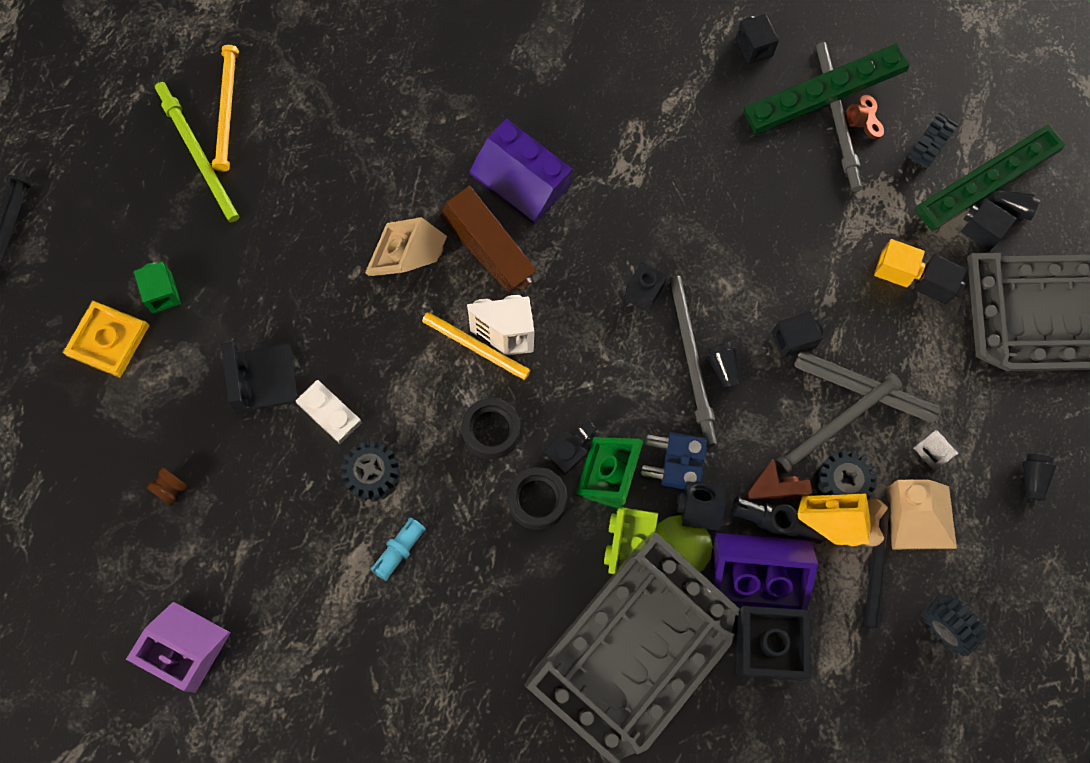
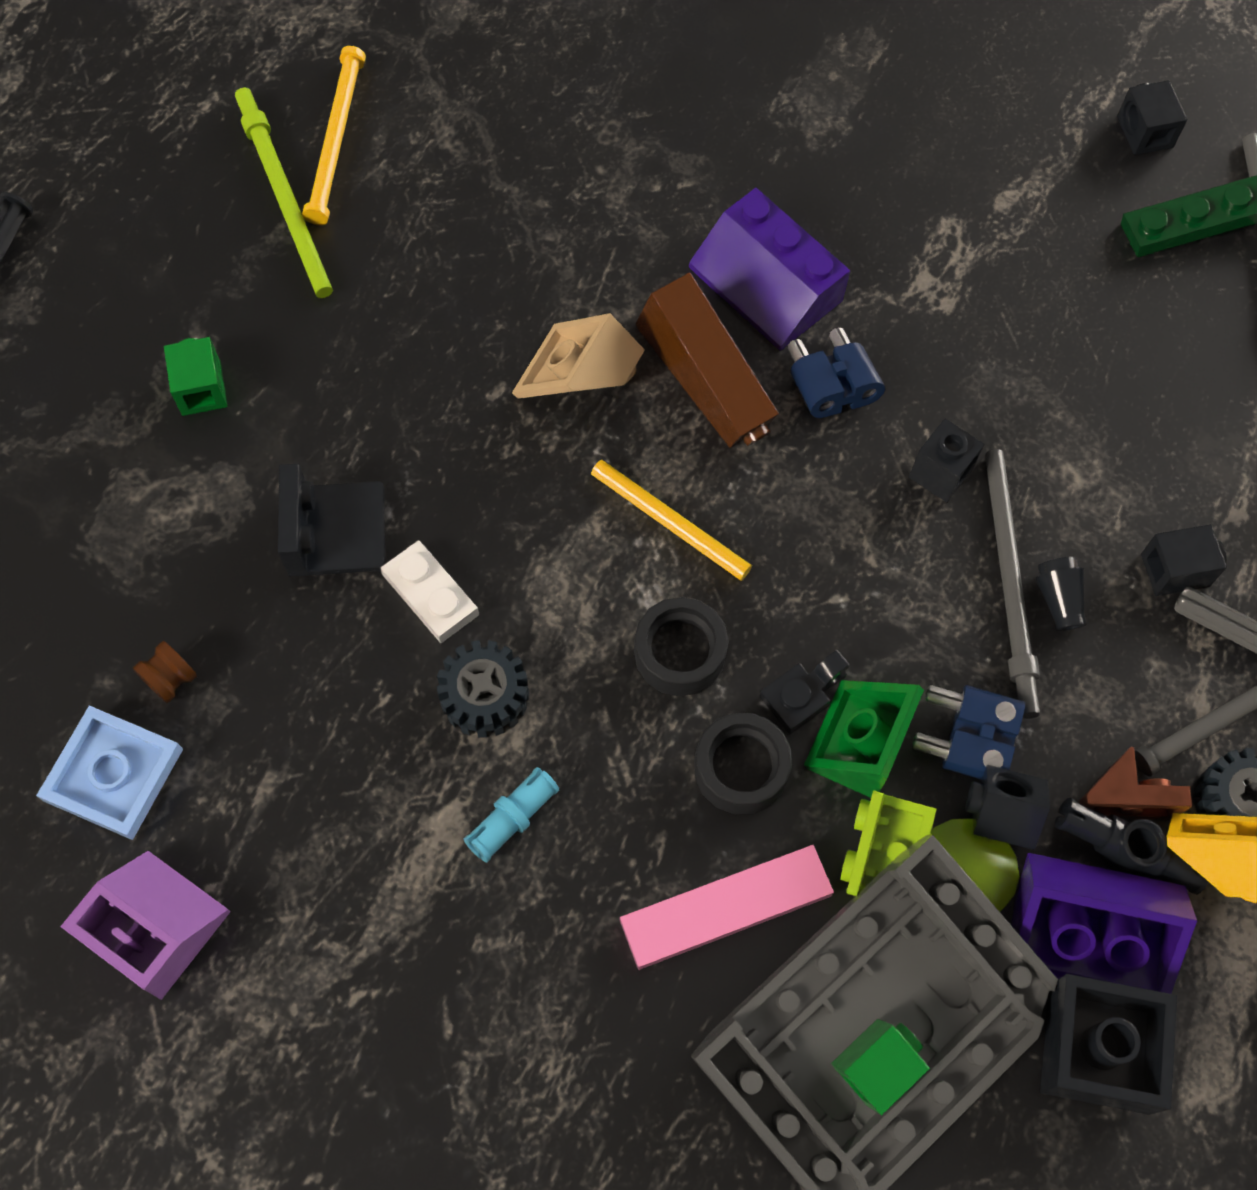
camera: 10 degrees right, 5 degrees down
yellow tile [63,301,150,378] -> none
white slope [467,295,534,356] -> none
none -> light blue plate [36,706,183,840]
none -> bright pink tile [620,845,834,970]
none -> dark blue piece [788,328,885,418]
none -> green brick [830,1019,930,1116]

